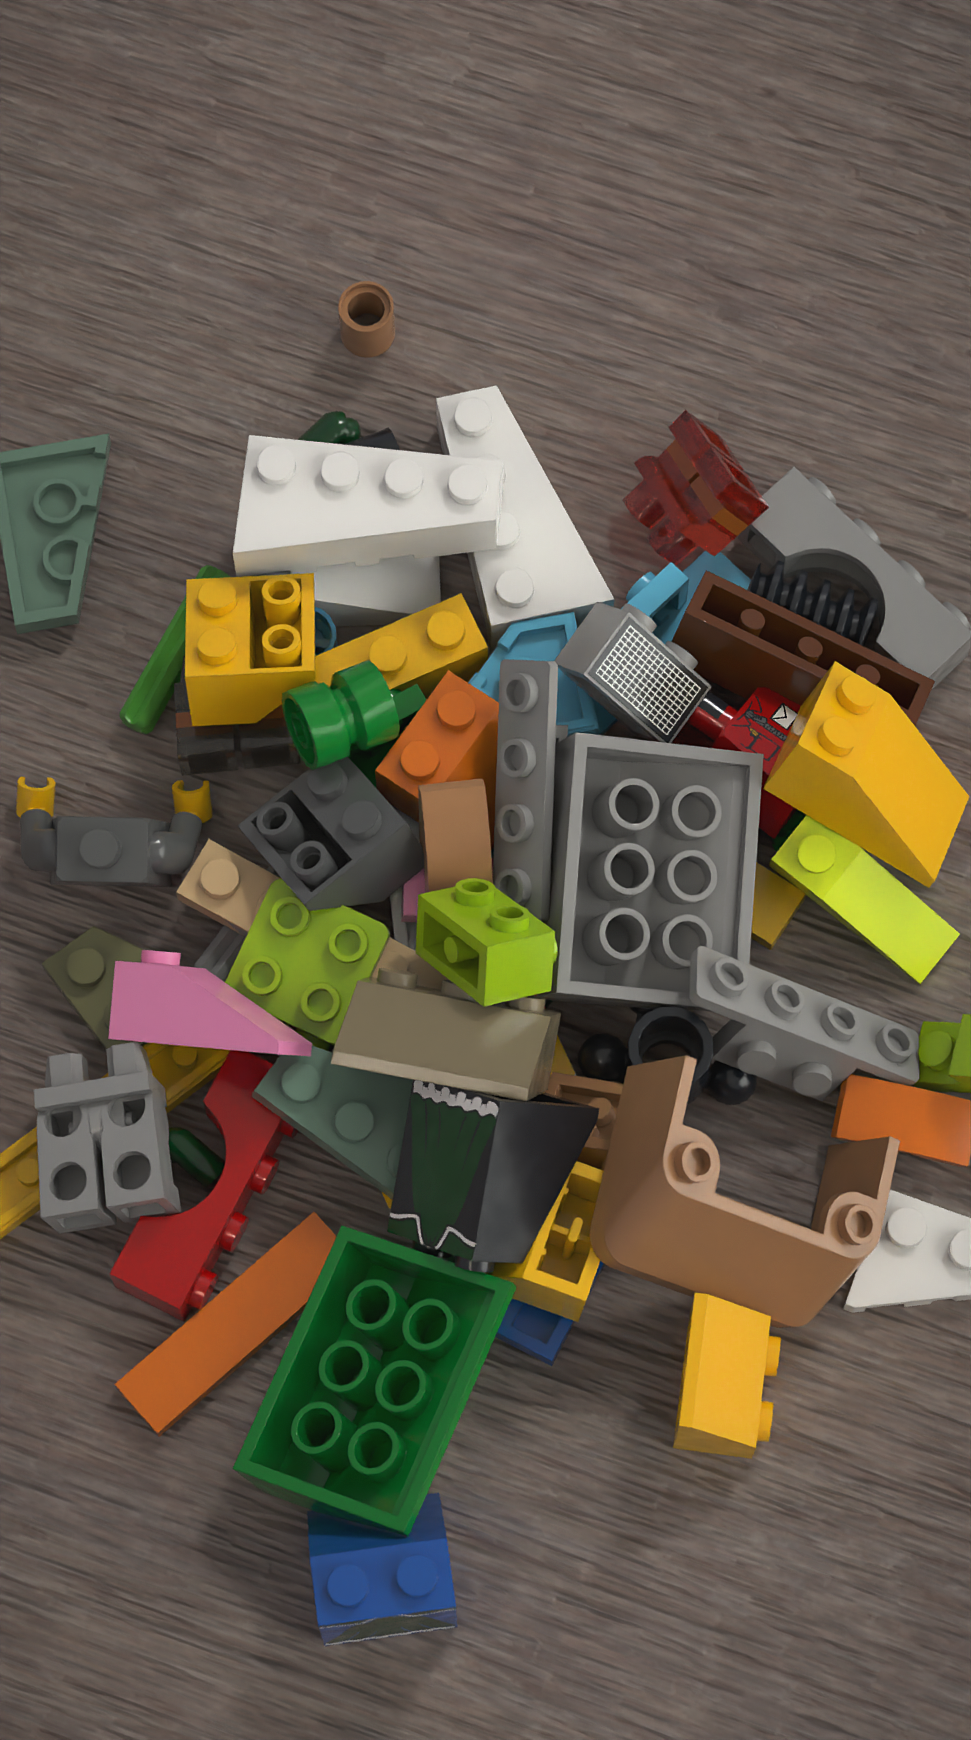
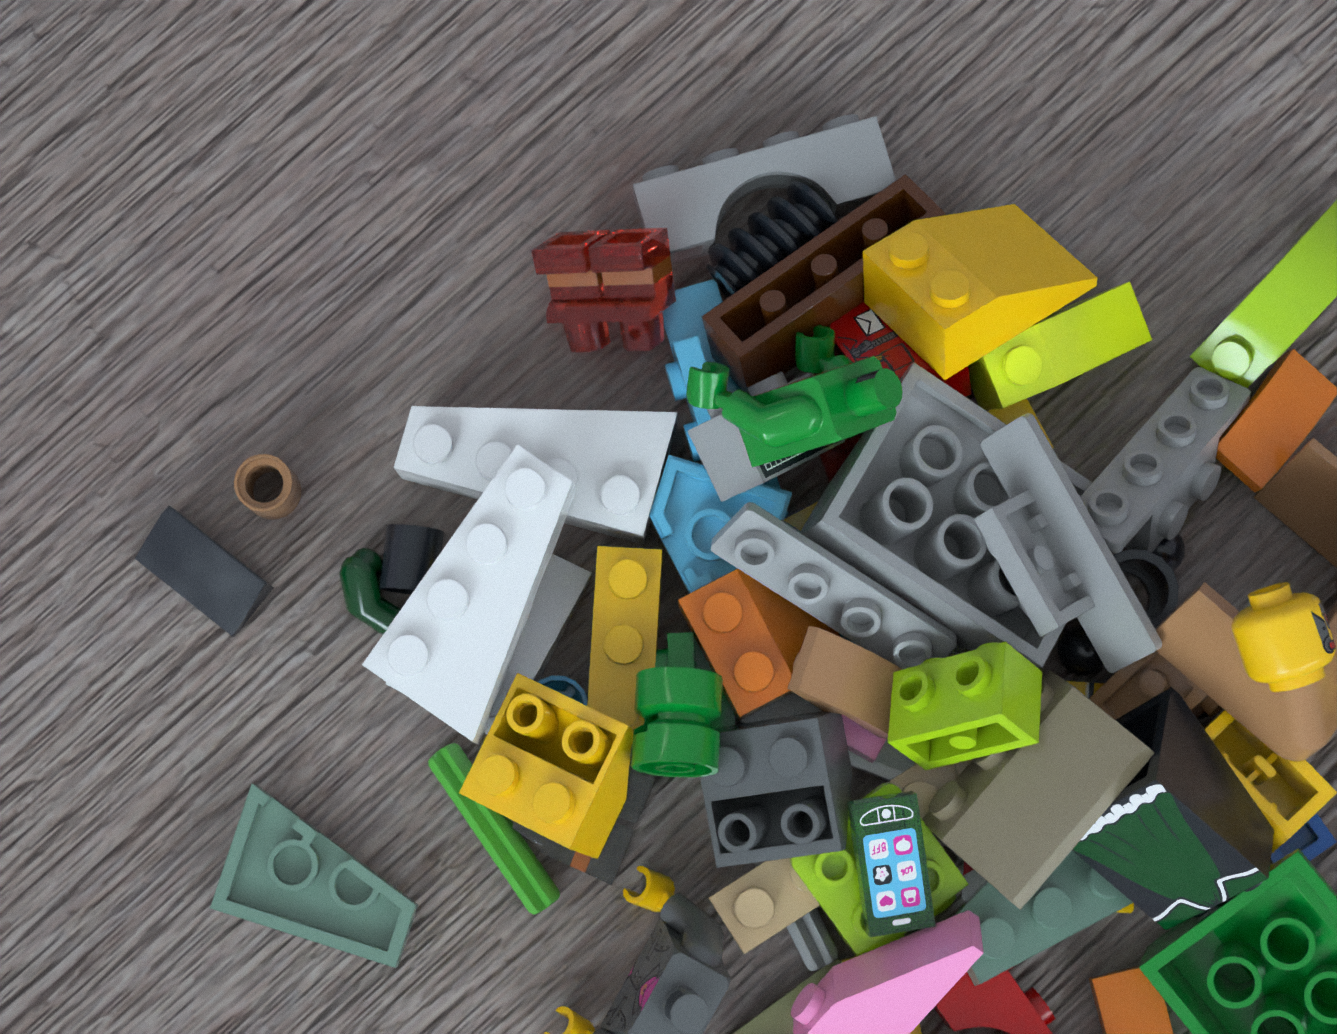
camera: 60 degrees left, 10 degrees up
none -> black slope [135,505,274,637]
none -> green torso [686,325,903,468]
none -> tile [847,791,936,937]
none -> light grey bracket [974,413,1162,673]
none -> yellow head [1231,582,1336,692]

